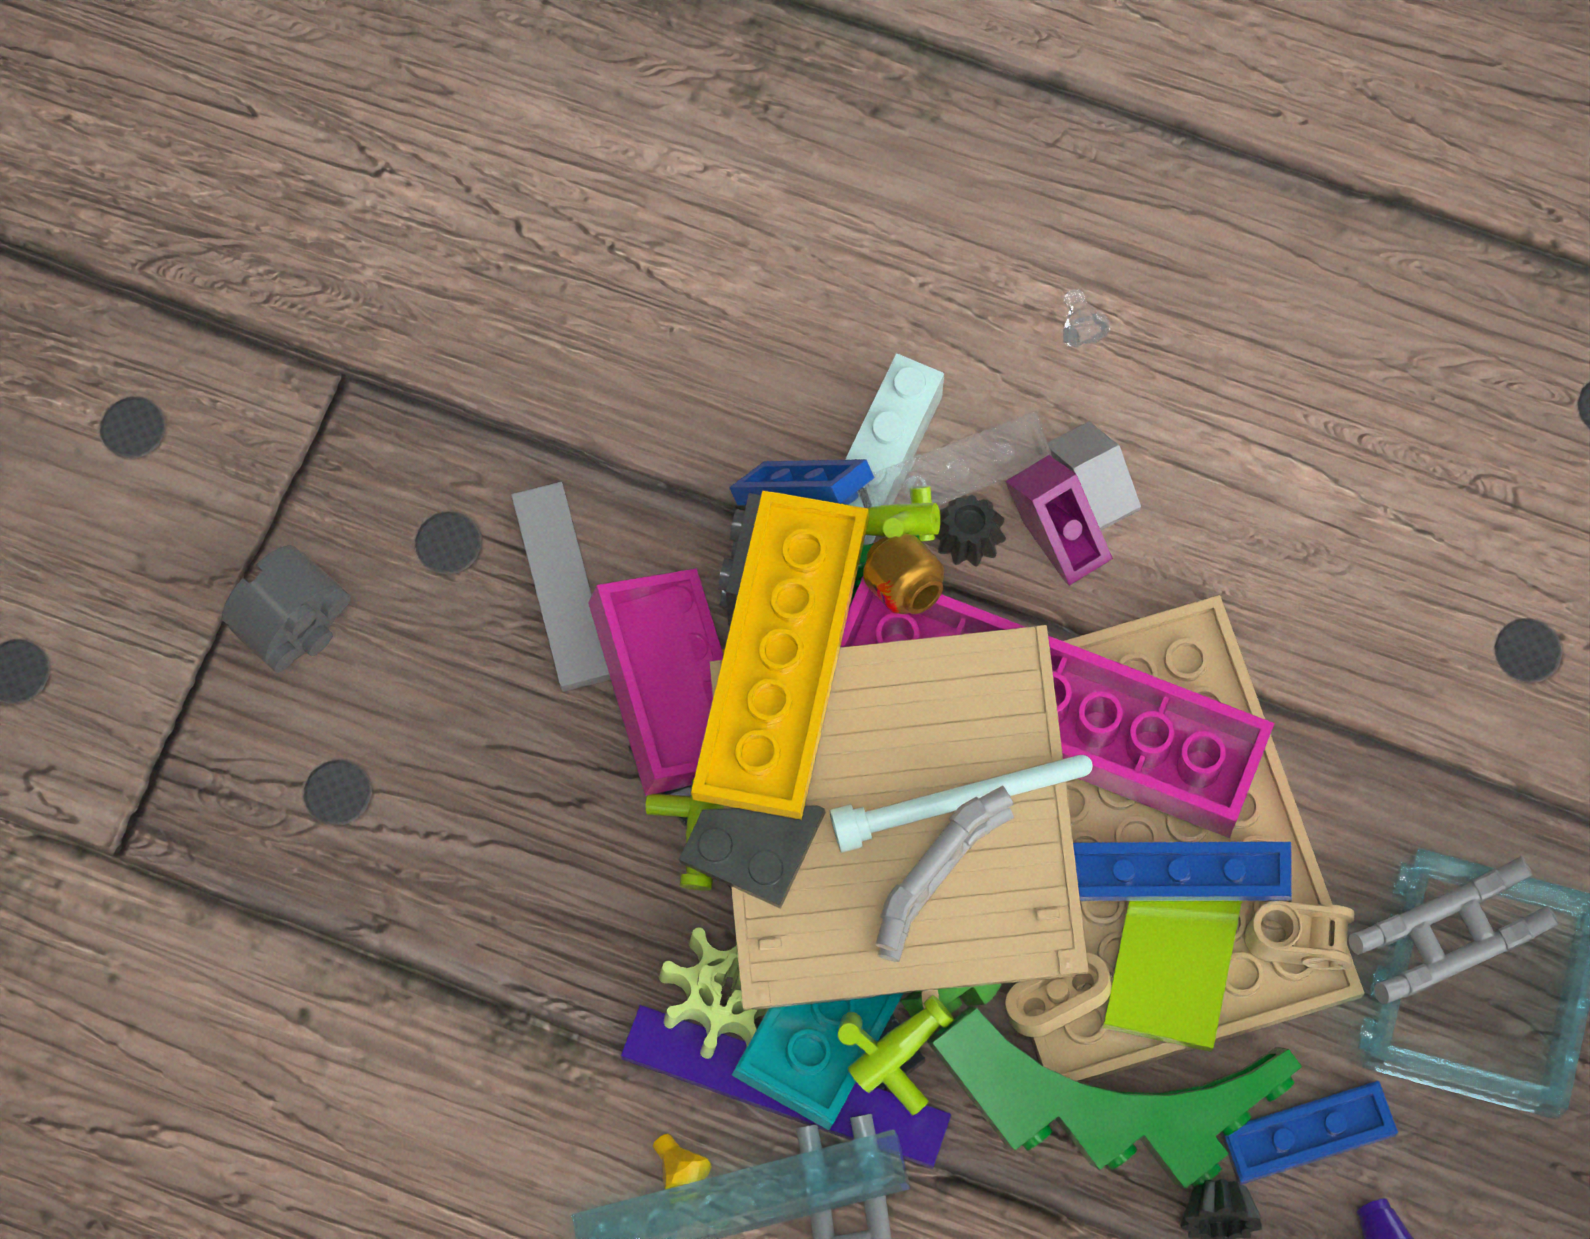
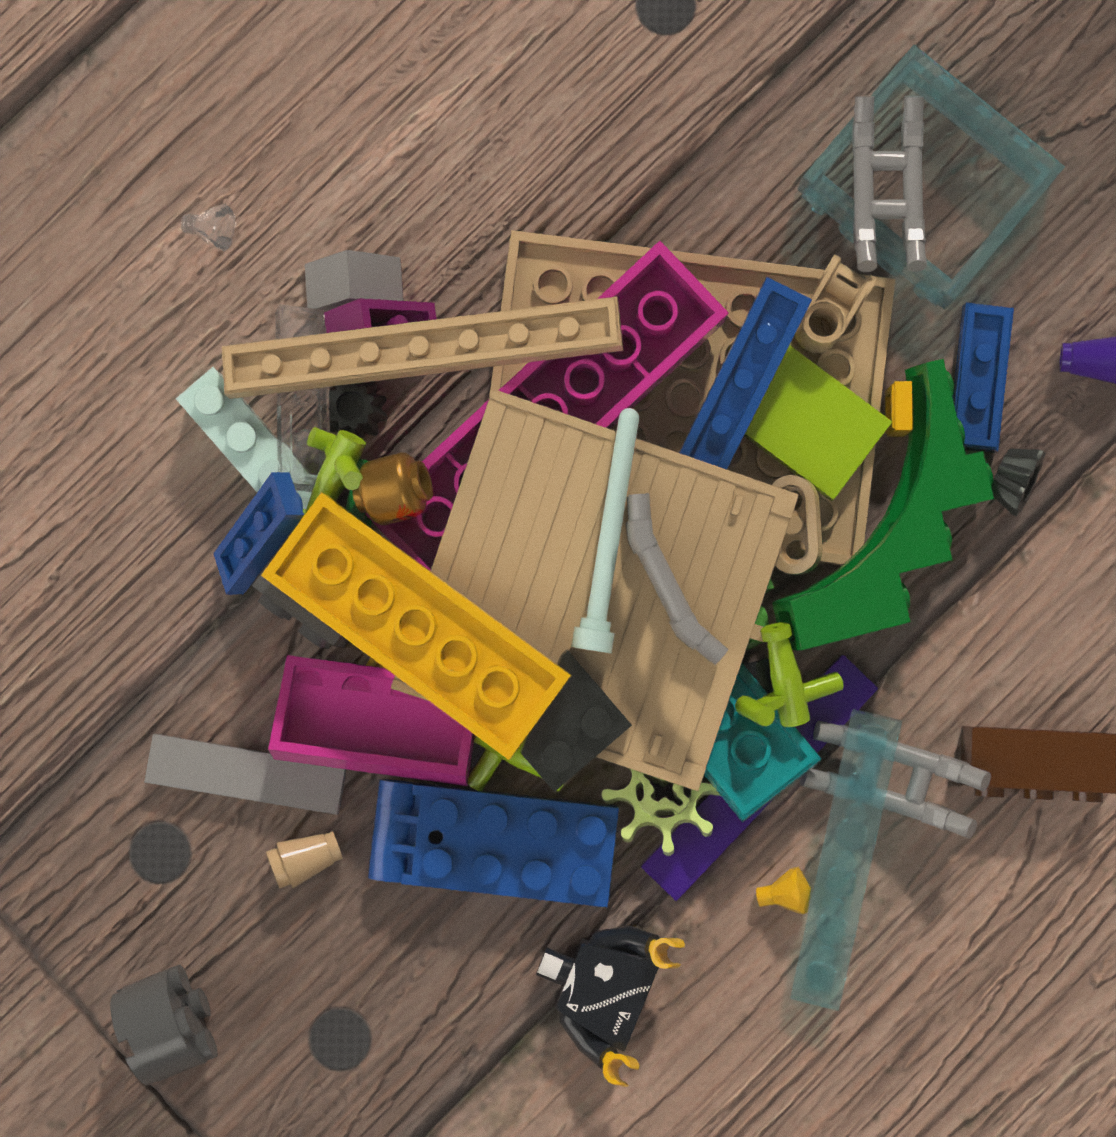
camera: 65 degrees left, 15 degrees up
none -> tan tile [222,297,623,399]
none -> tan cone [266,831,343,889]
none -> blue hinge [368,779,619,908]
none -> black torso [536,925,685,1087]
none -> yellow tile [885,381,912,437]

